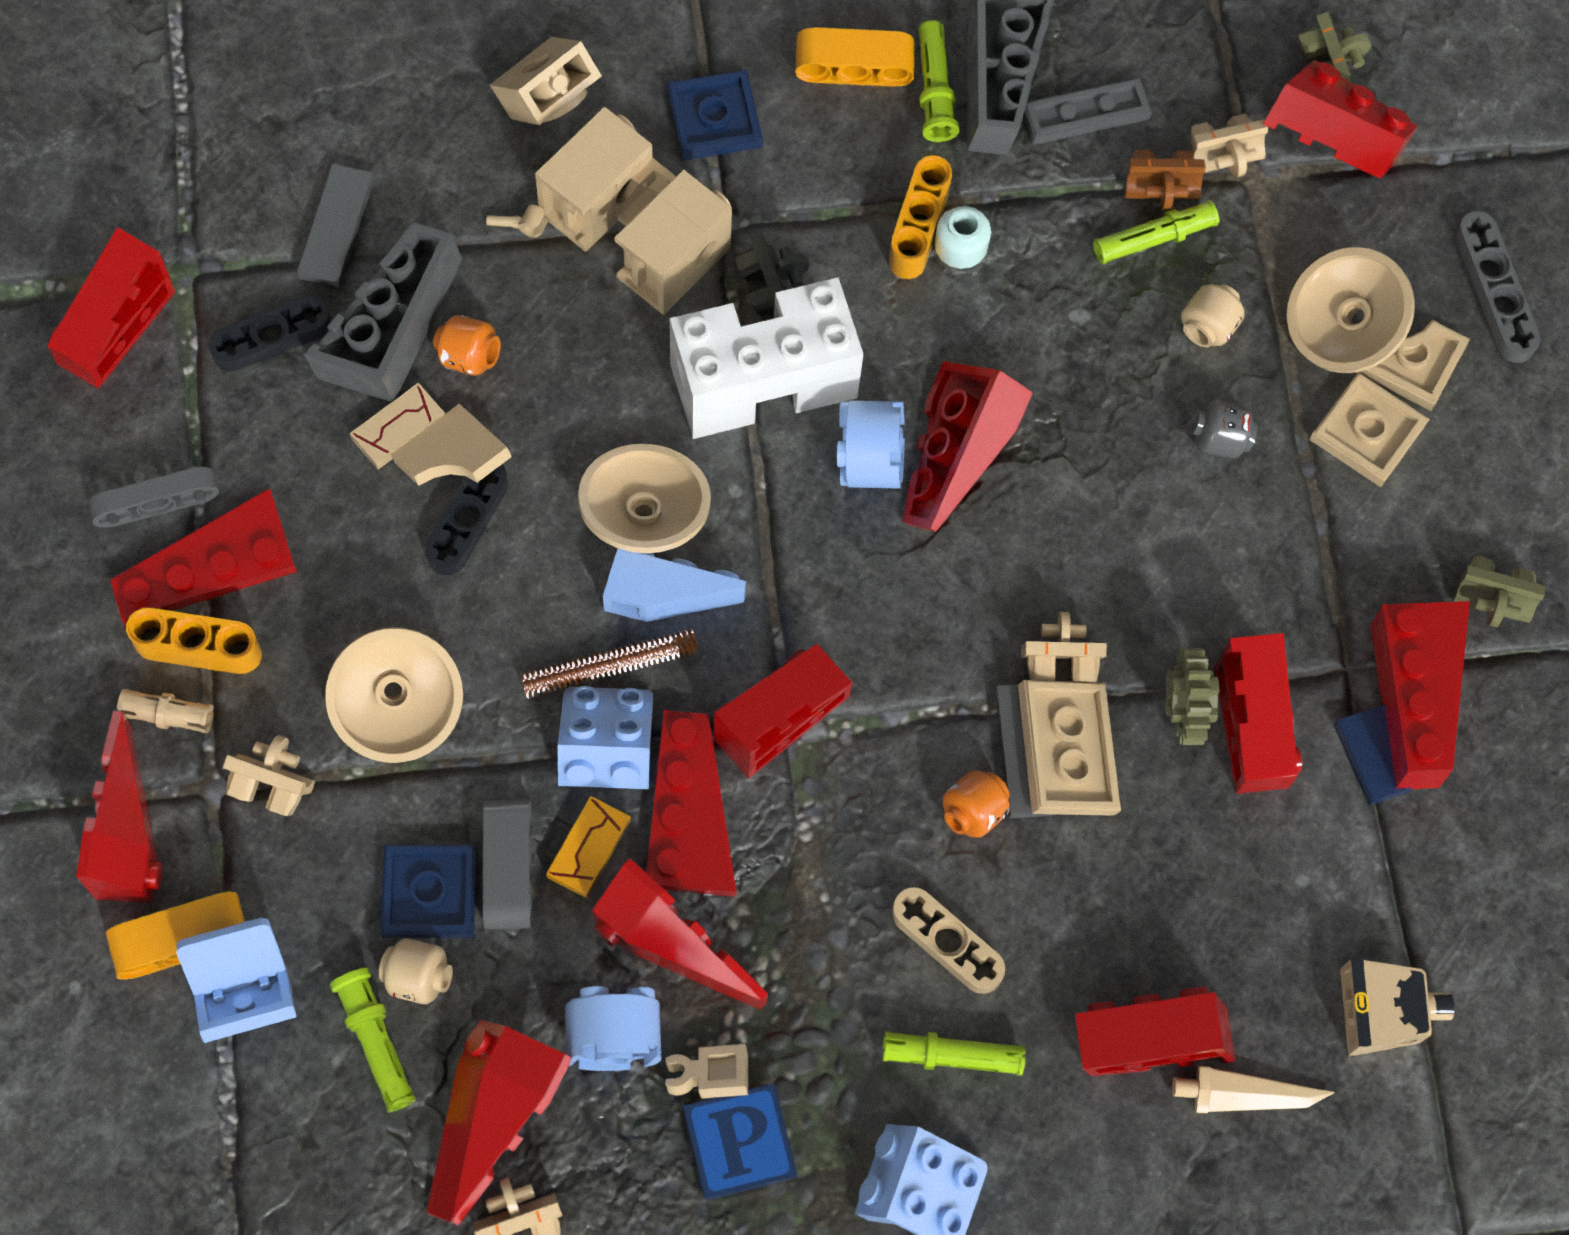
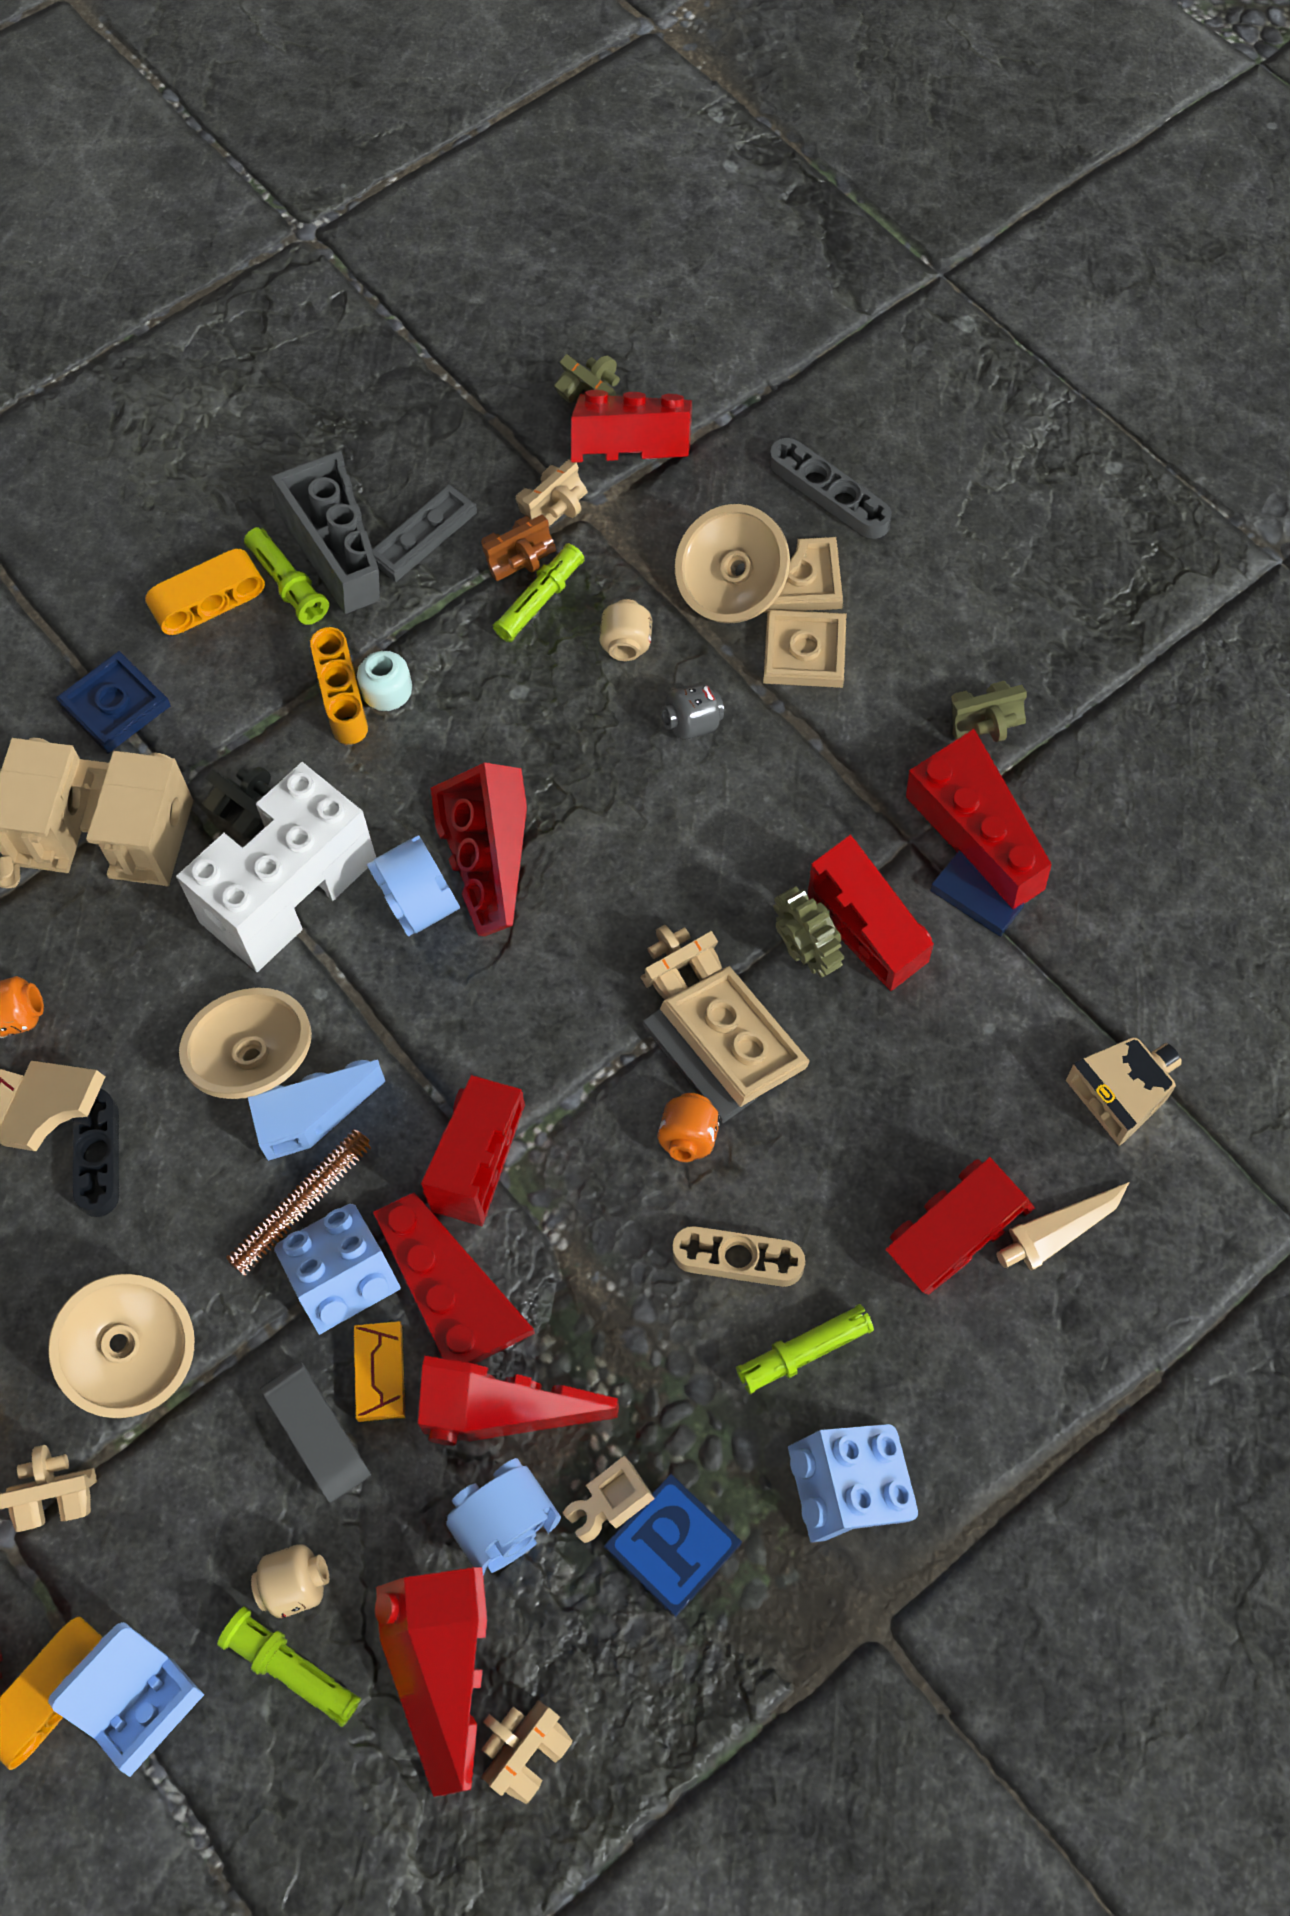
camera: 25 degrees left, 5 degrees down
dark blue tile [380,844,477,938] -> none

